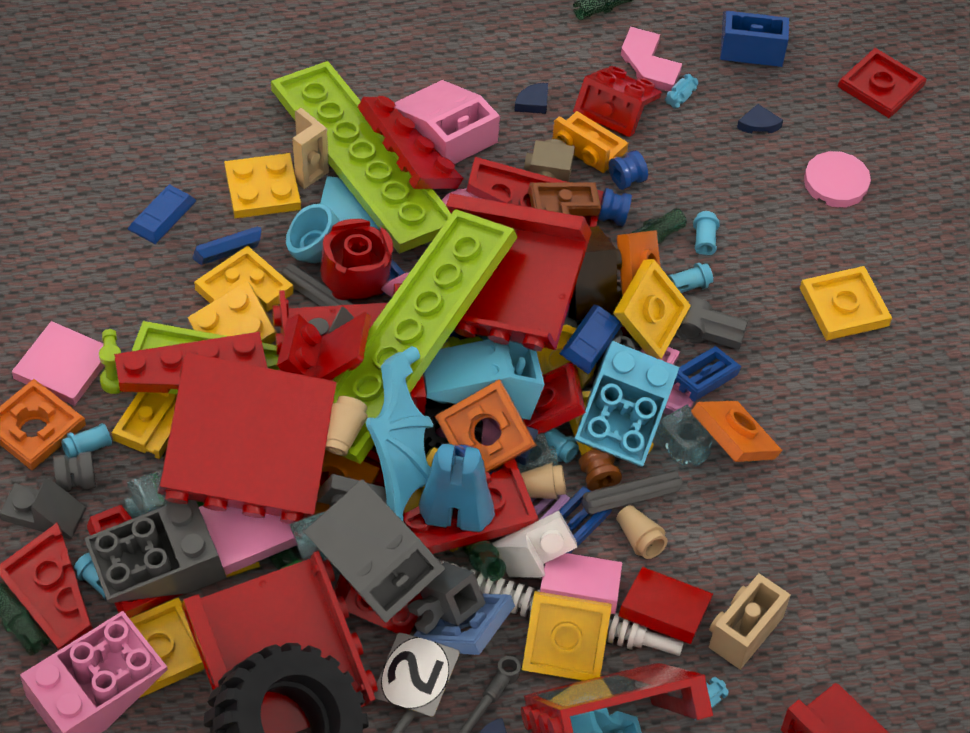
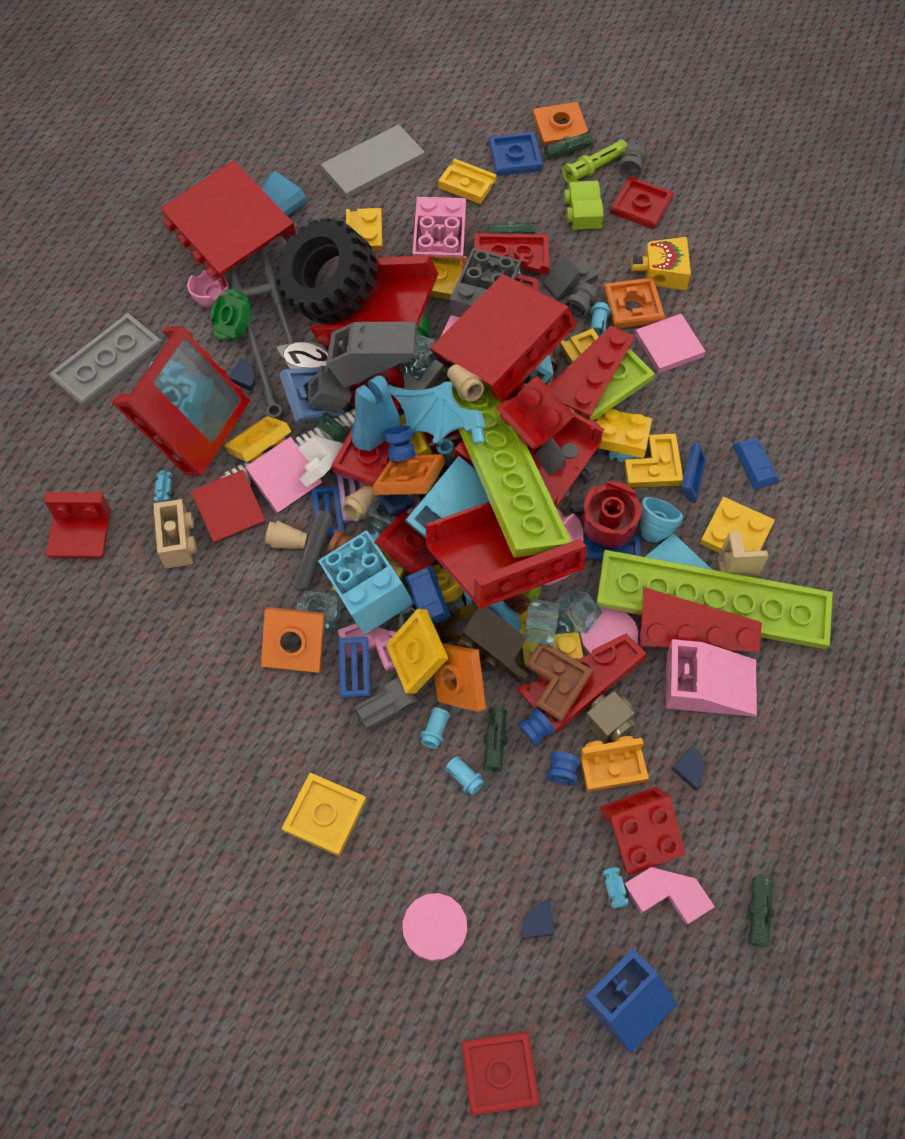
camera: 135 degrees right, 10 degrees up
lime piece [99,329,121,394] -> none

